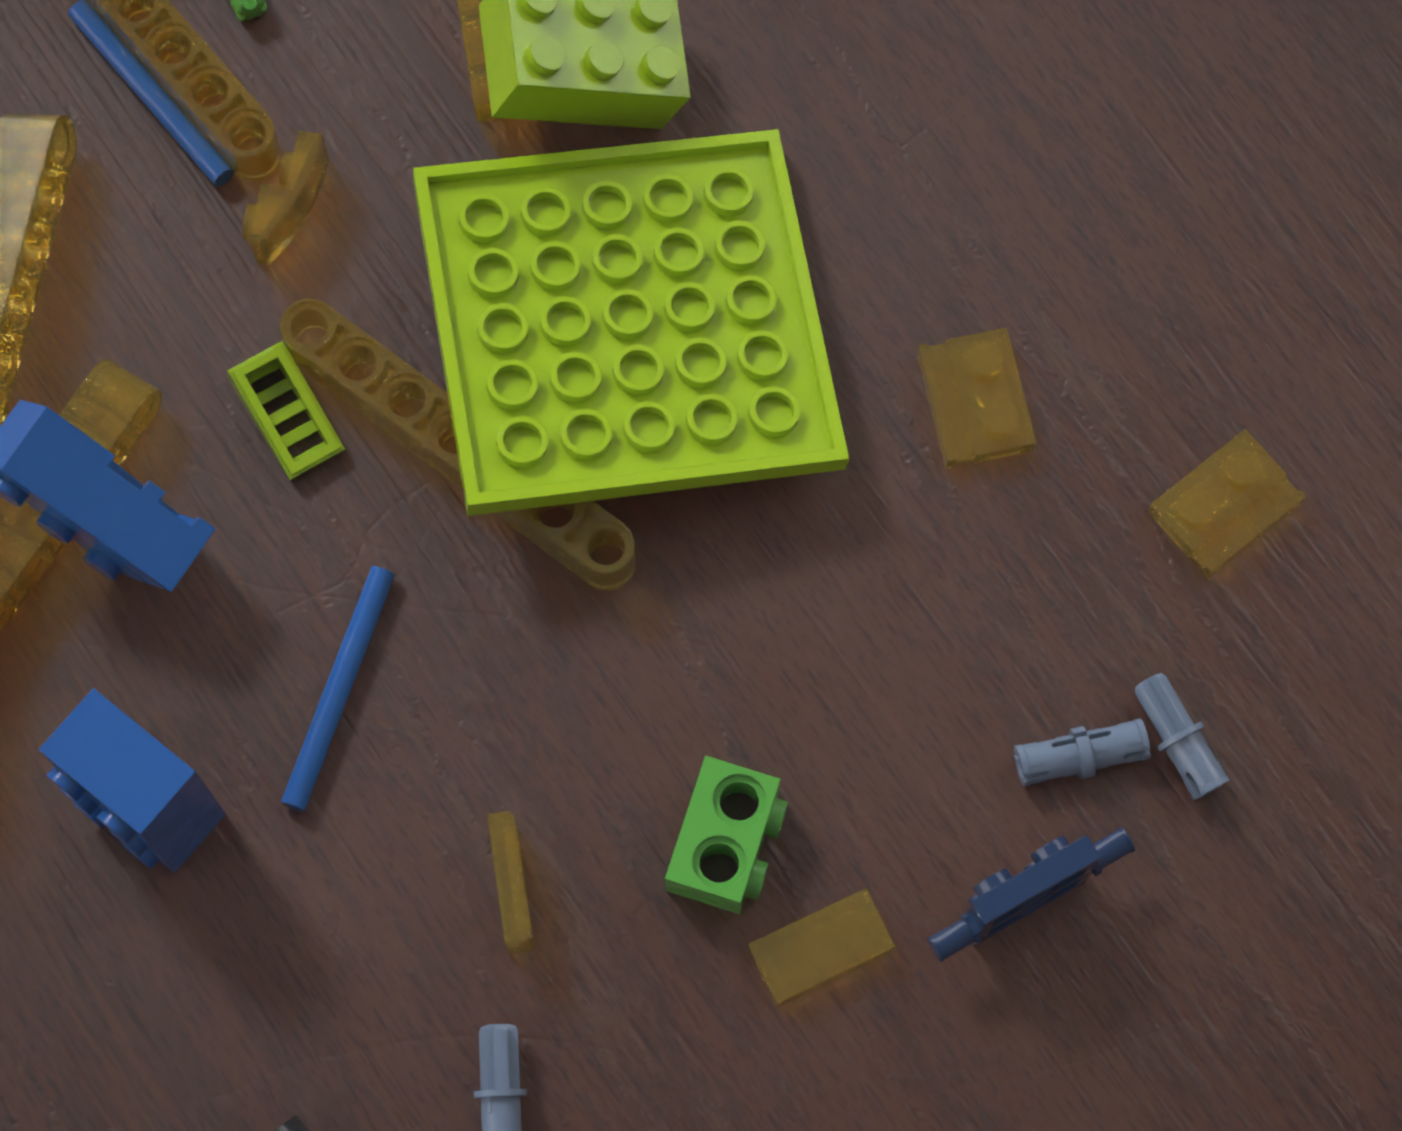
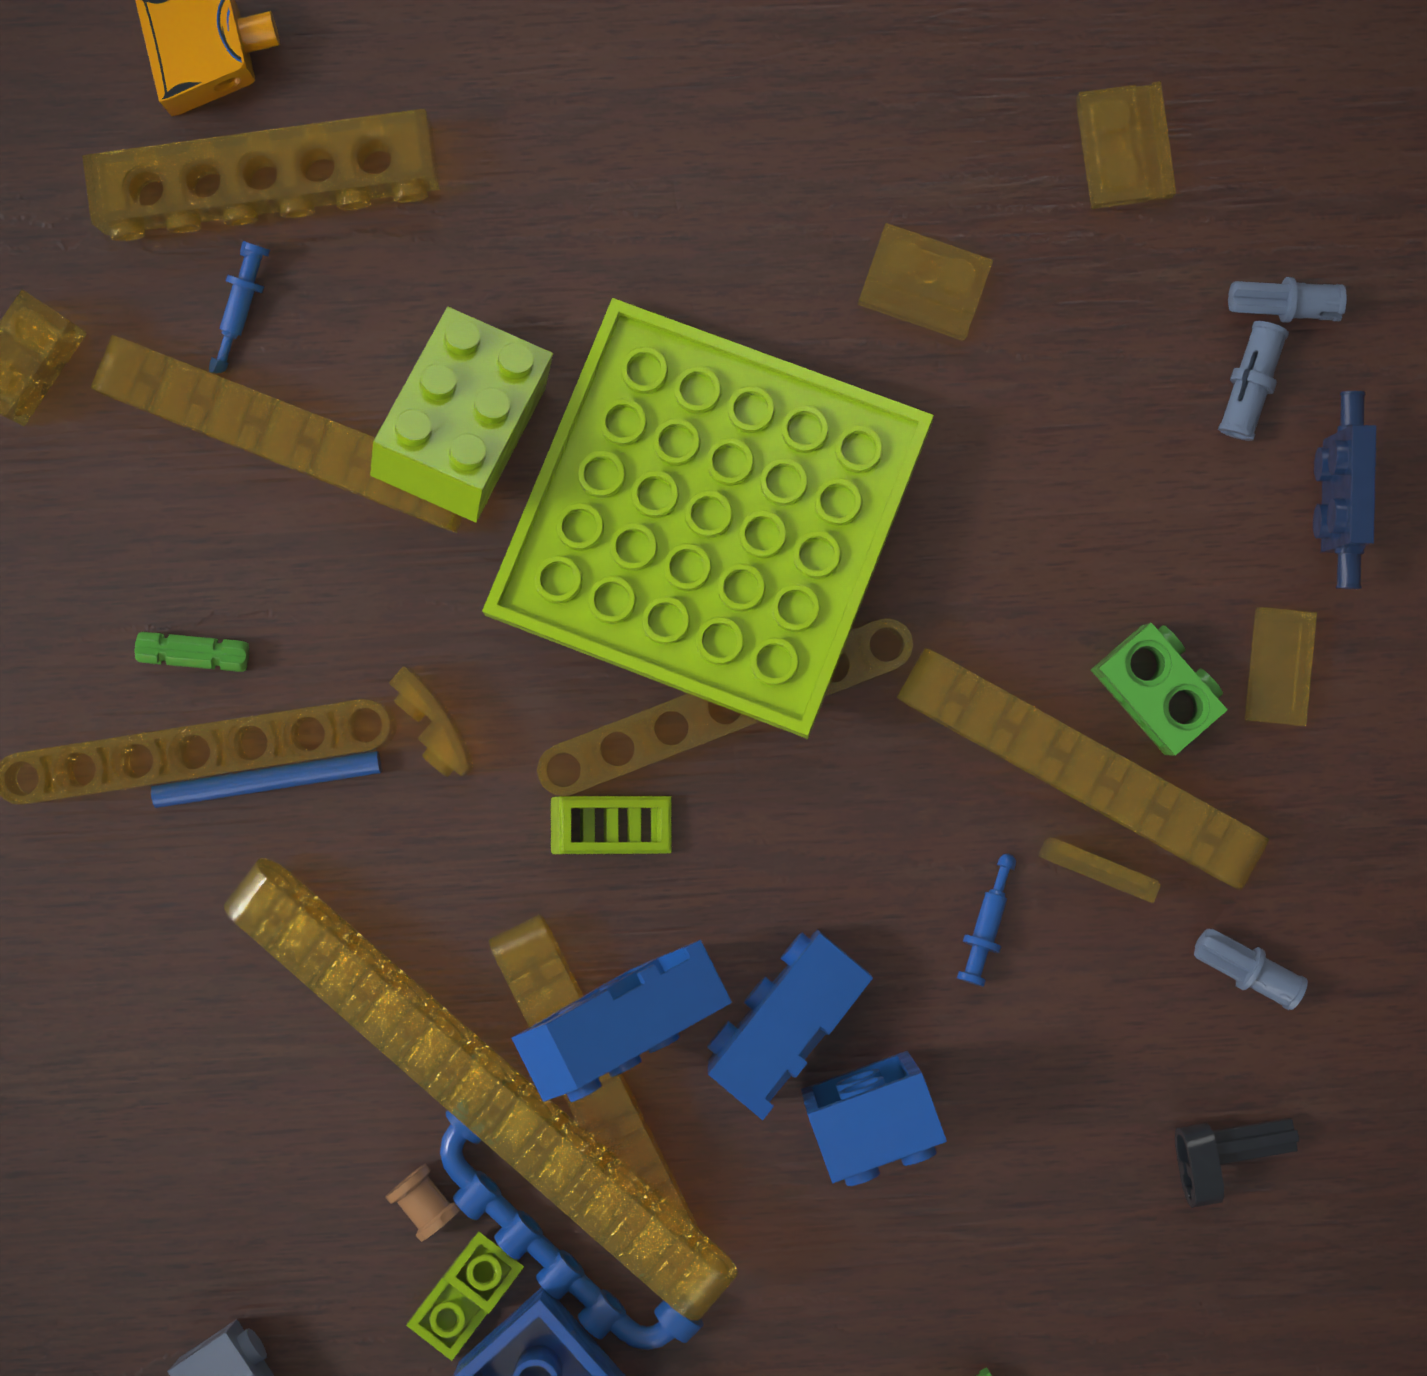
camera: 65 degrees left, 15 degrees up
blue bar [280,566,395,812] -> none
none -> blue wedge [707,929,873,1120]
none -> clear yellow beam [896,648,1269,891]
none -> blue piece [957,854,1016,987]

